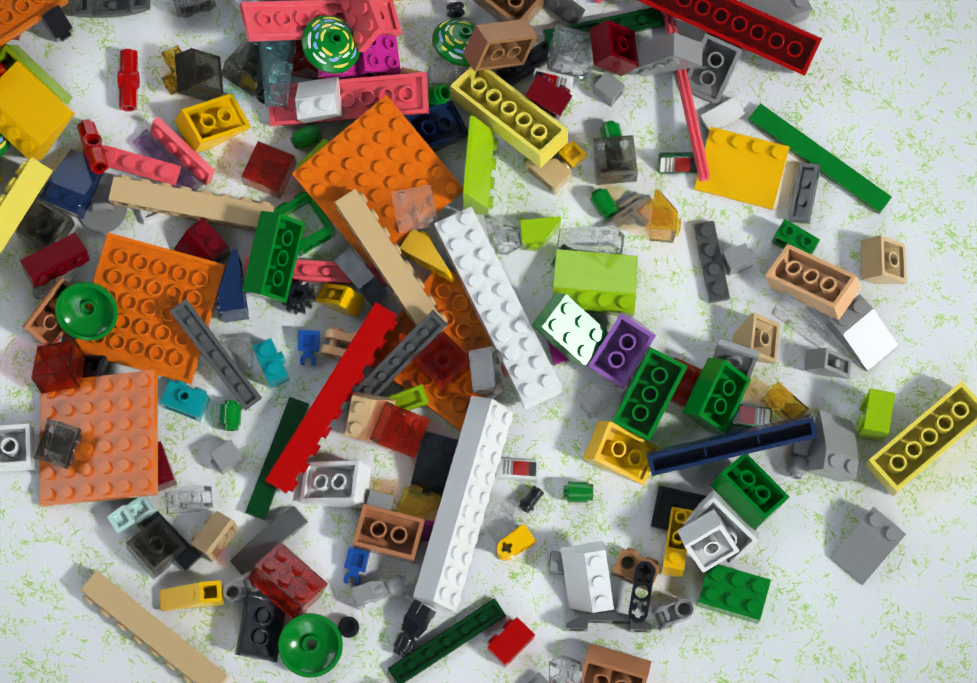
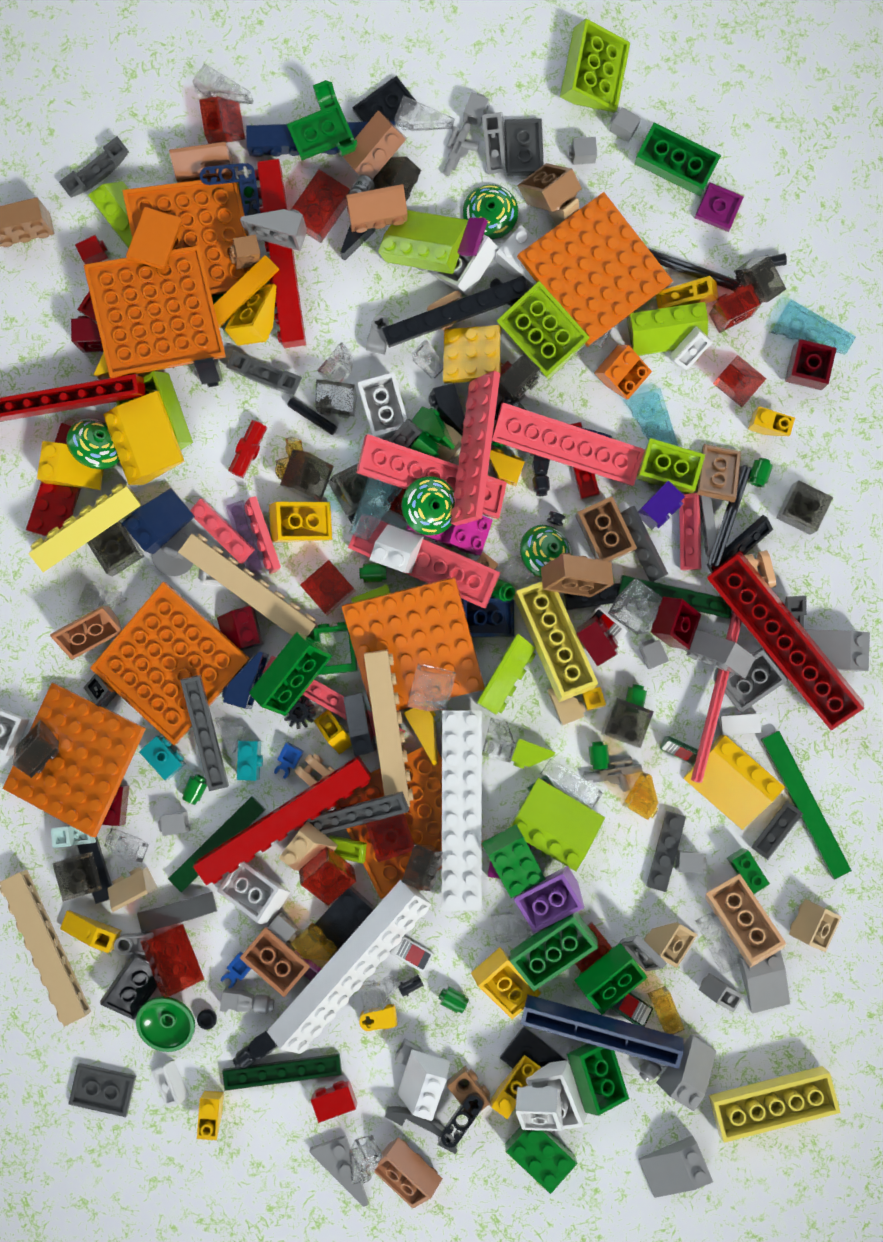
camera: 30 degrees right, 10 degrees up
dark red brick [20,232,90,289] -> none
clear red brick [31,339,86,394] -> none
green dish [55,282,118,341] -> none
red piece [77,119,108,174] -> none
light grey piece [651,599,694,631] -> none
lime brick [855,388,895,442] -> none
none -> black axle [287,397,338,435]

